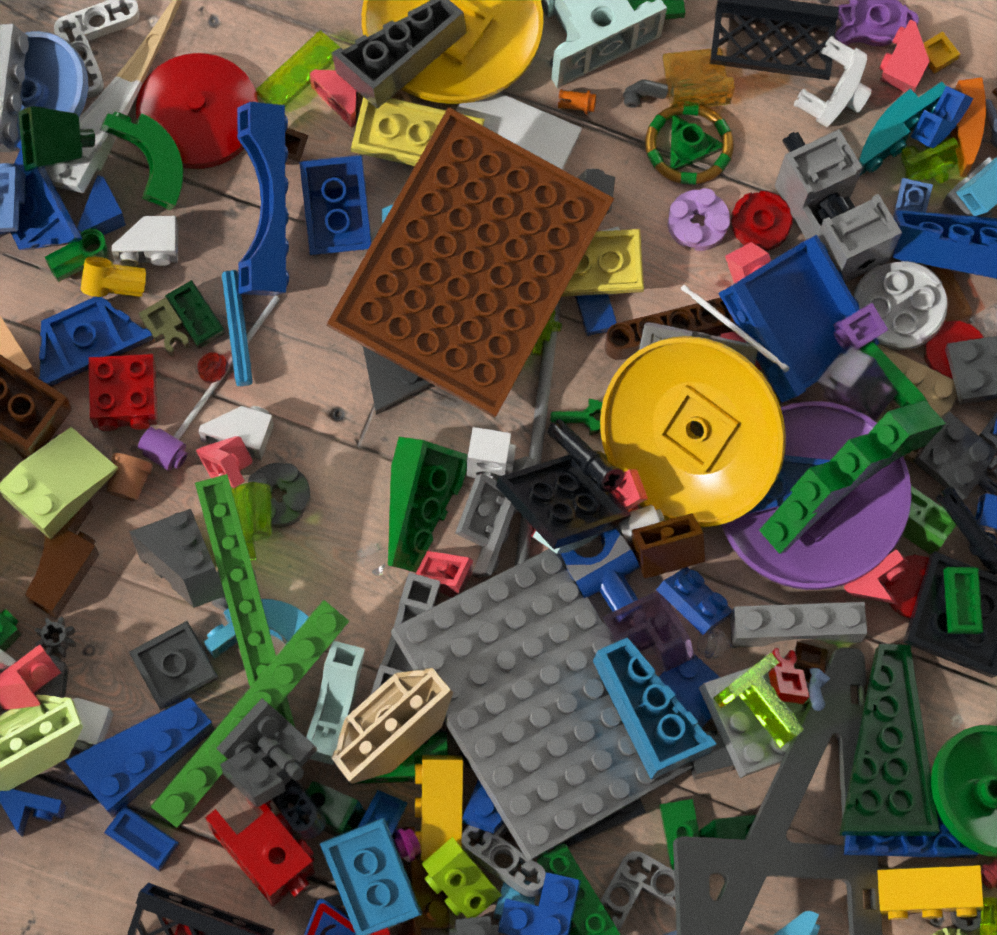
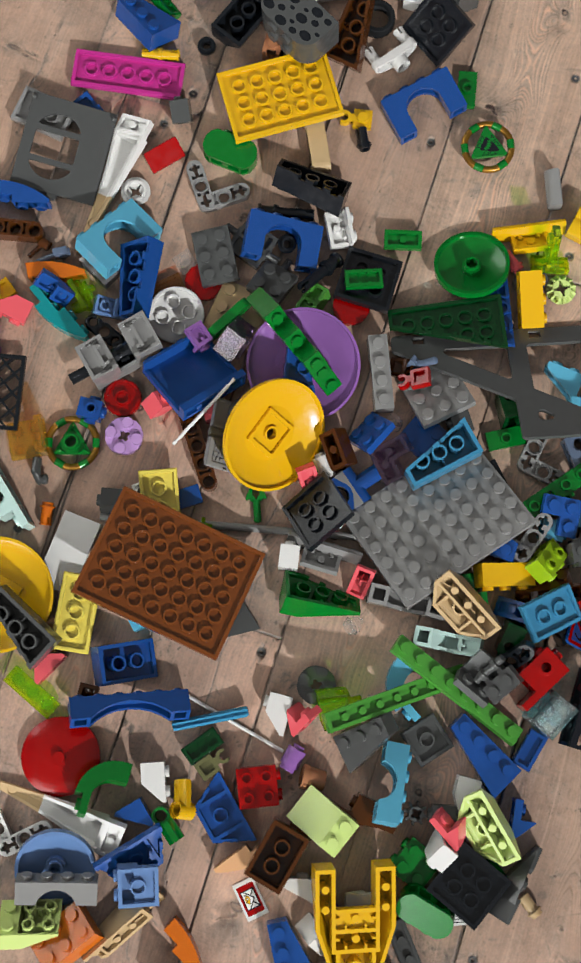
camera: 90 degrees left, 10 degrees up
dark green torso [18,106,95,171] -> none
clear red plate [197,352,229,383] -> none
magenta plate [393,829,421,862] -> none
black pin [547,419,624,493] -> none
clear neon green bracket [713,653,804,748] -> none
white connector [793,36,872,127] -> none
coral slope [843,549,910,604] -> none
none -> blue brick [76,396,107,425]
none -> black piece [85,314,124,348]
none -> medium azure arch [372,741,412,828]
none -> clear light blue slope [522,689,579,740]

